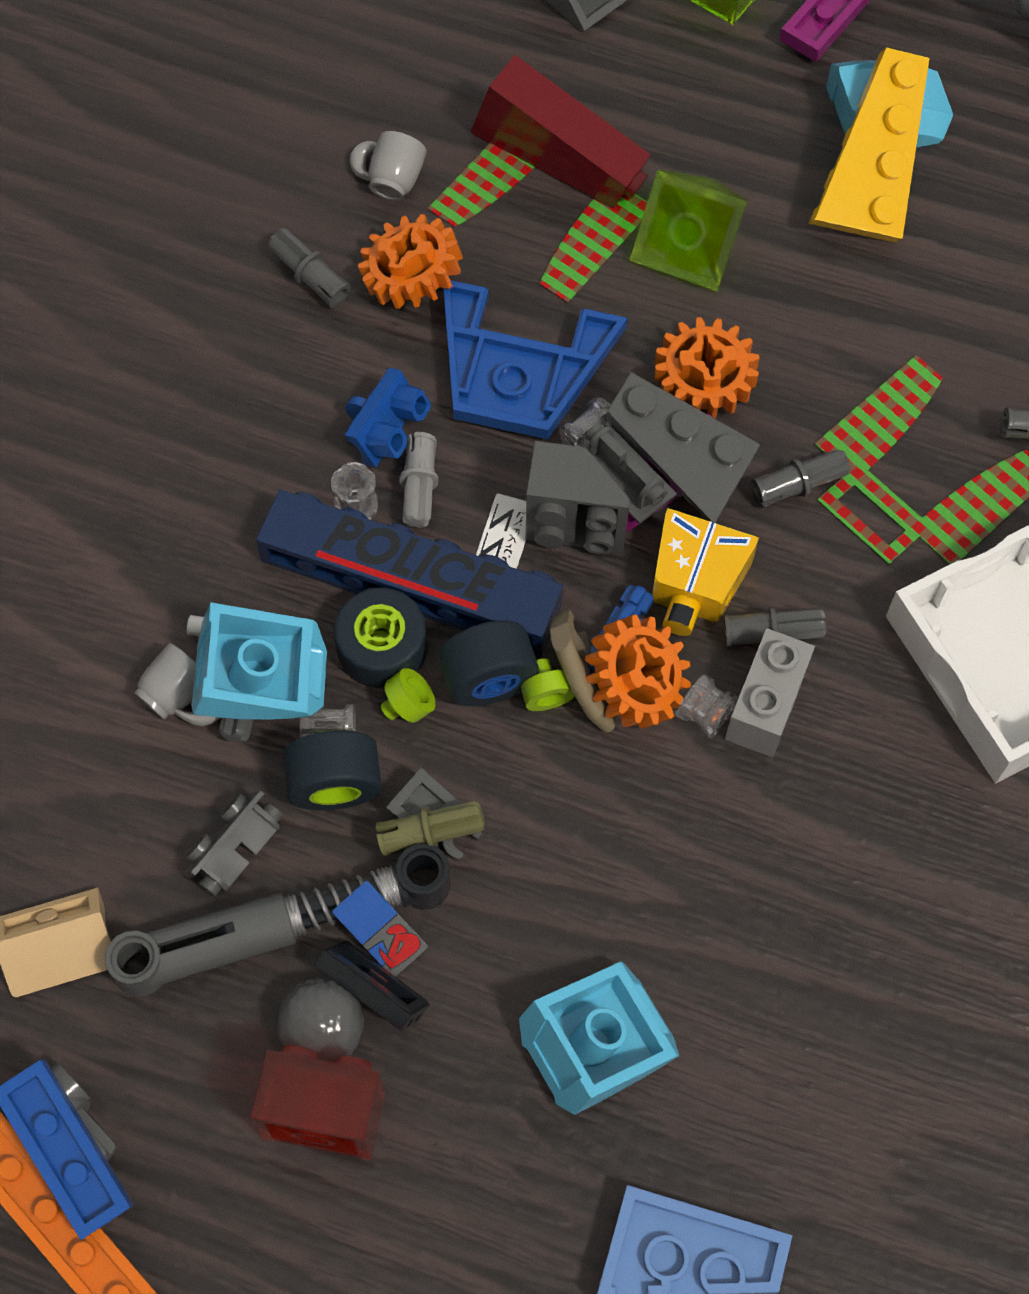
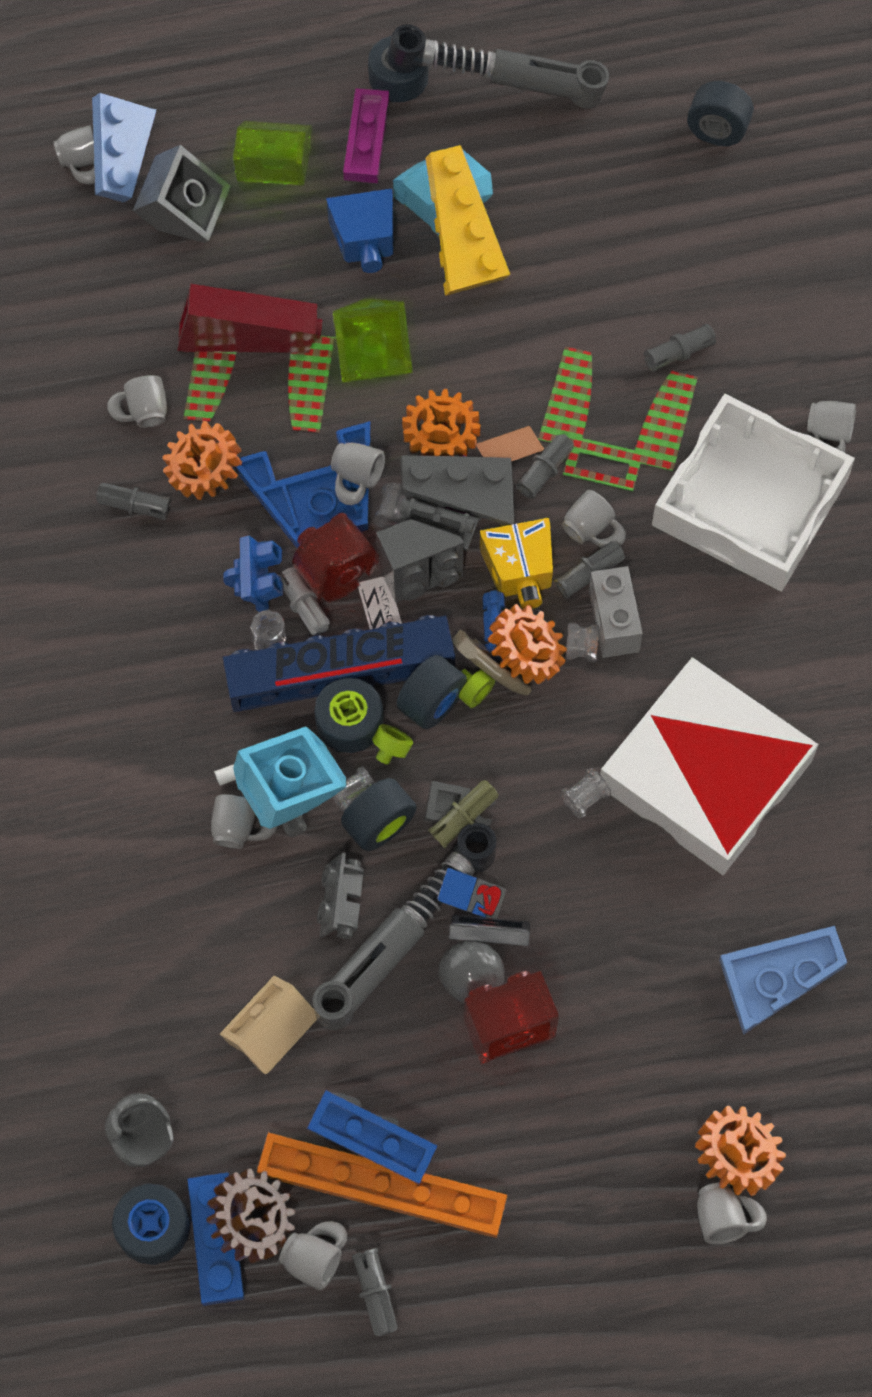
camera: 30 degrees left, 0 degrees up
medium azure slope [519,962,679,1115] -> none
none -> clear red brick [292,513,379,602]
none -> blue torso [326,188,393,273]
none -> light grey piece [331,442,385,505]
none -> nougat sticker [476,426,544,462]
none -> clear bush [560,768,612,818]
none -> light grey piece [561,489,626,548]
none -> tile [598,657,819,875]

